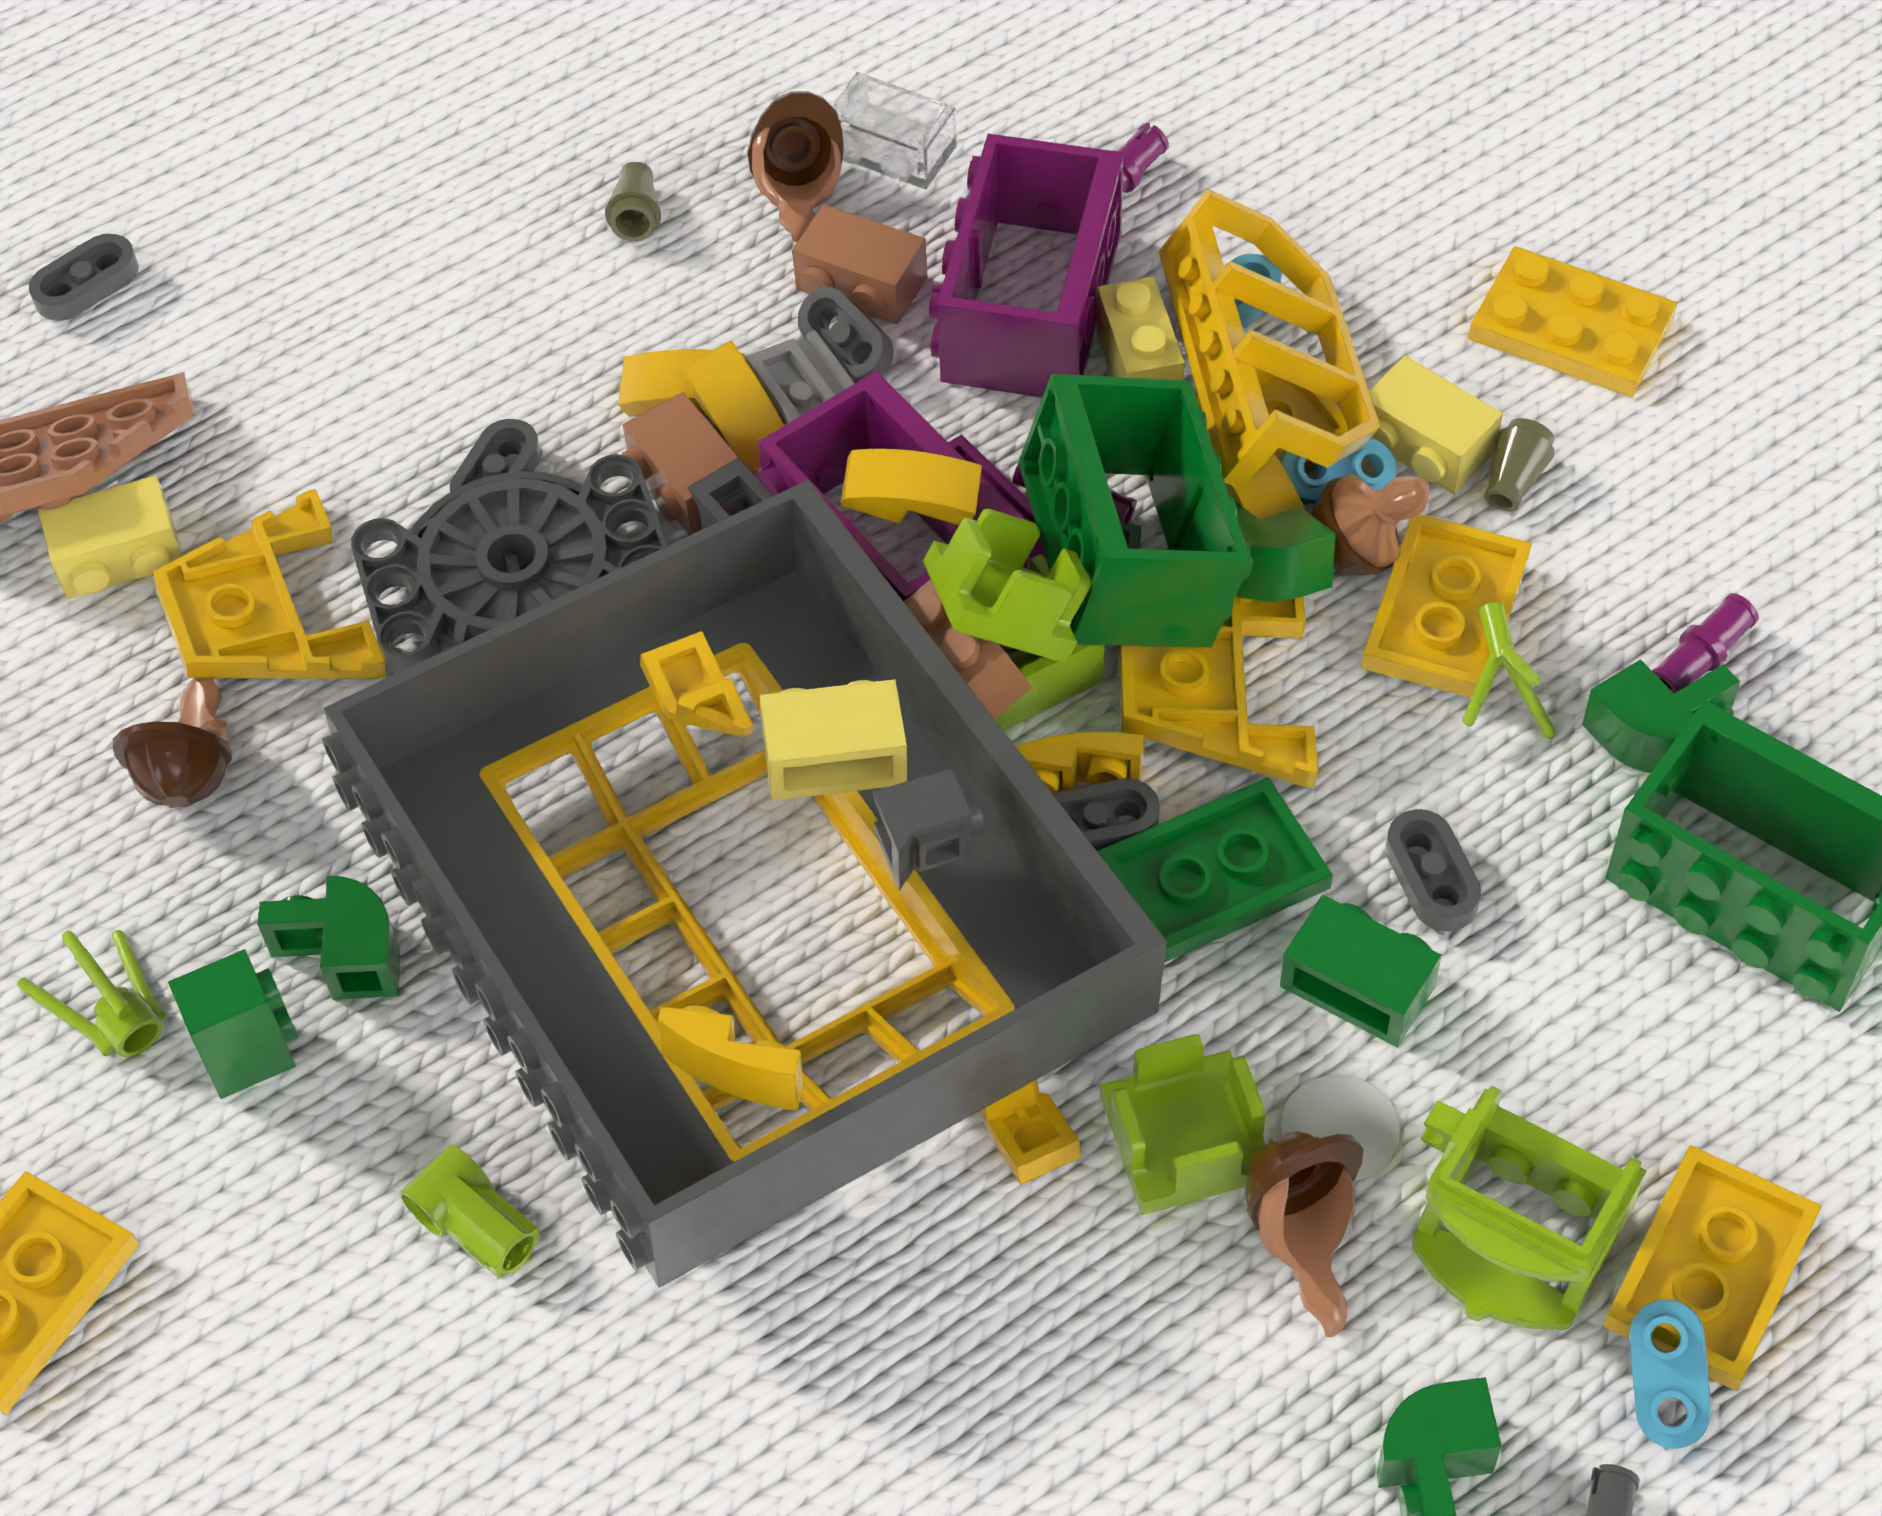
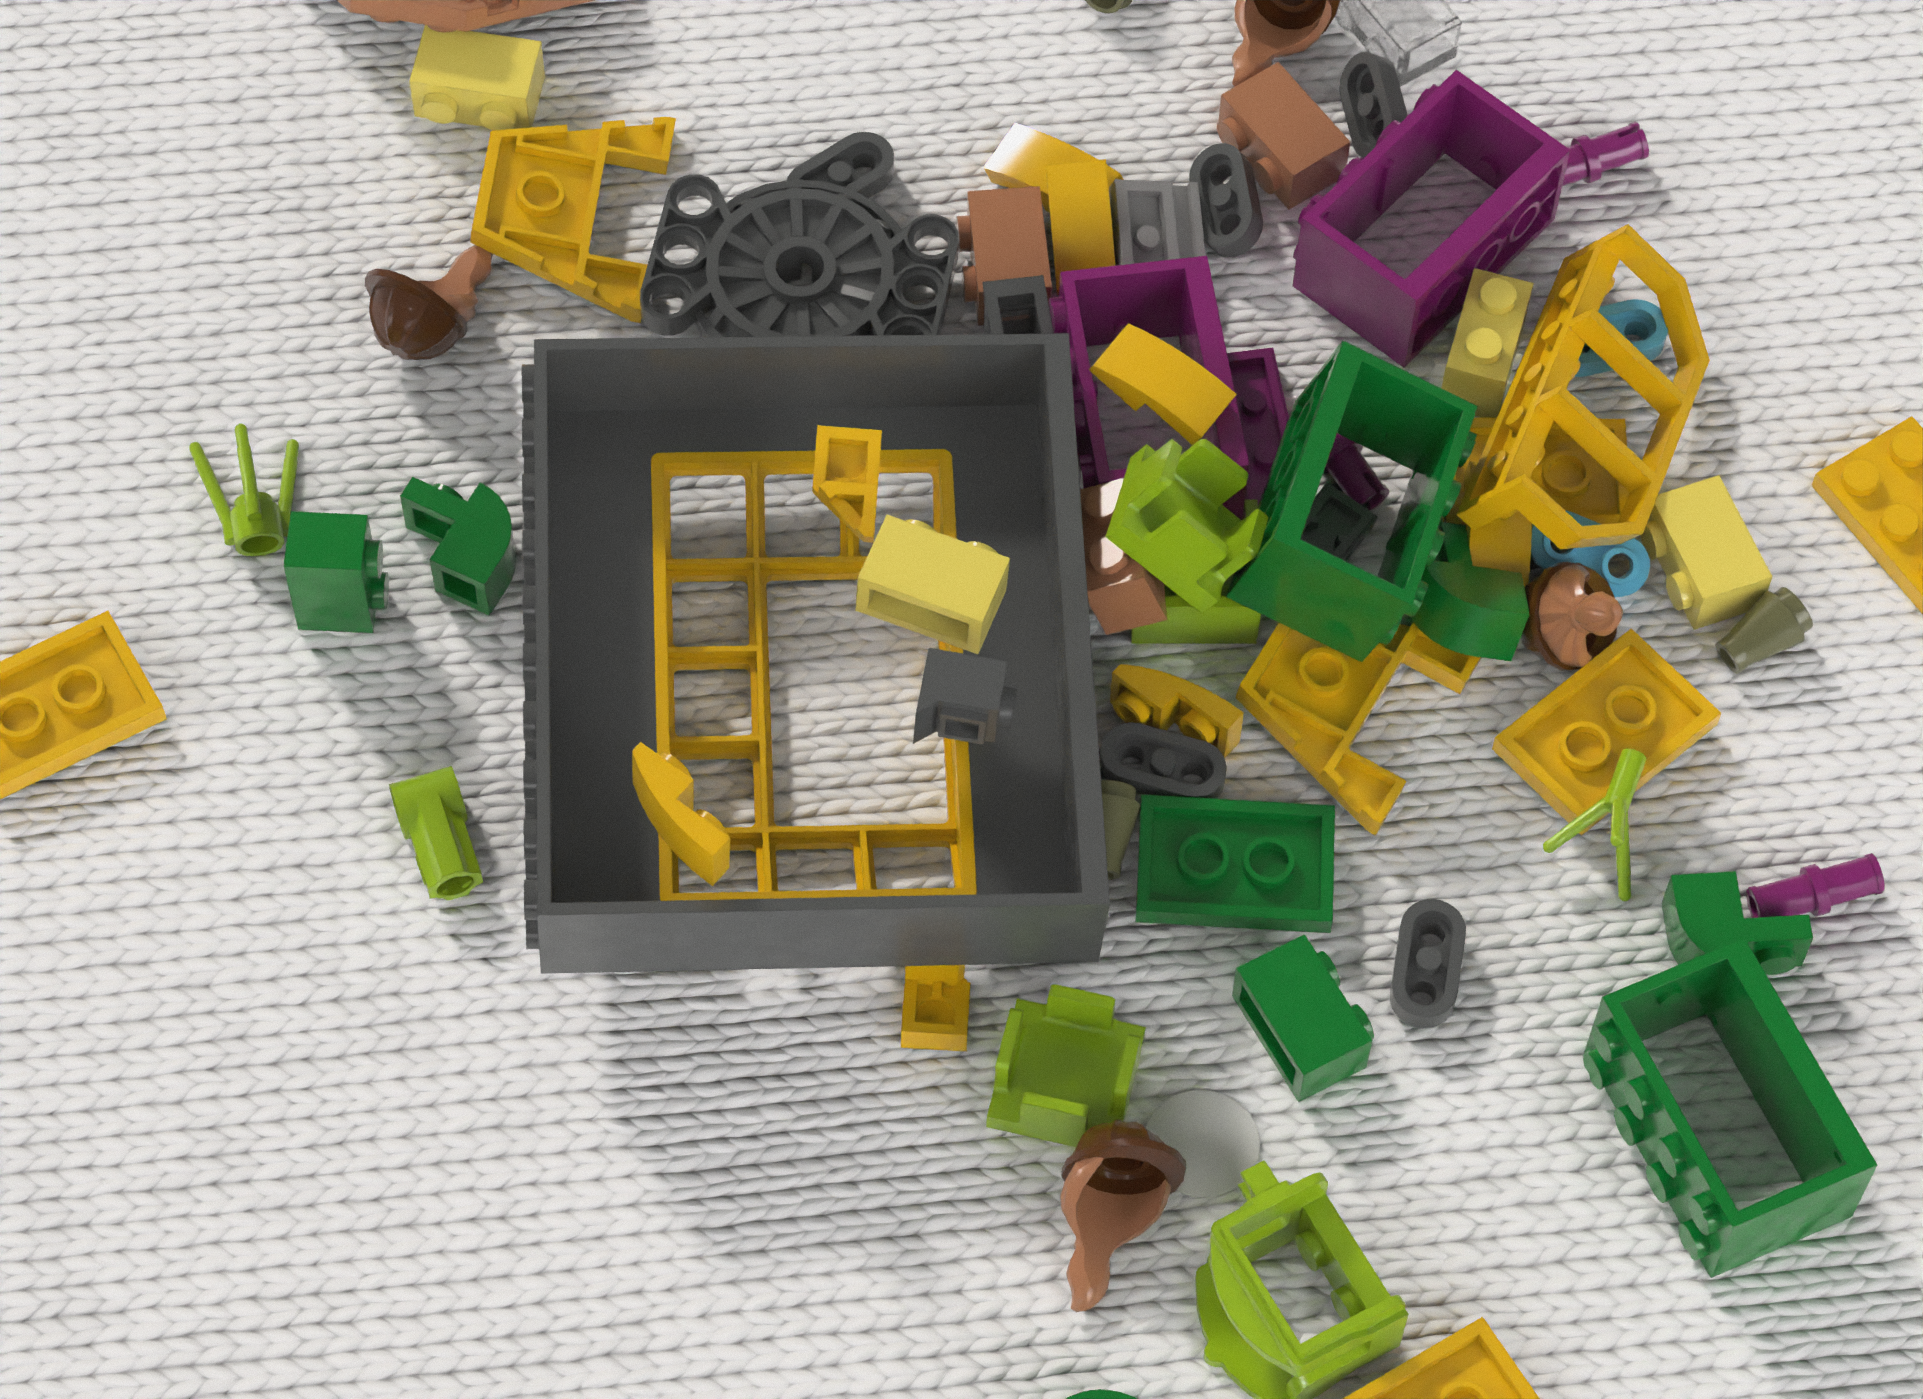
camera: 25 degrees right, 5 degrees up
none -> dark grey plate [1339,52,1408,158]

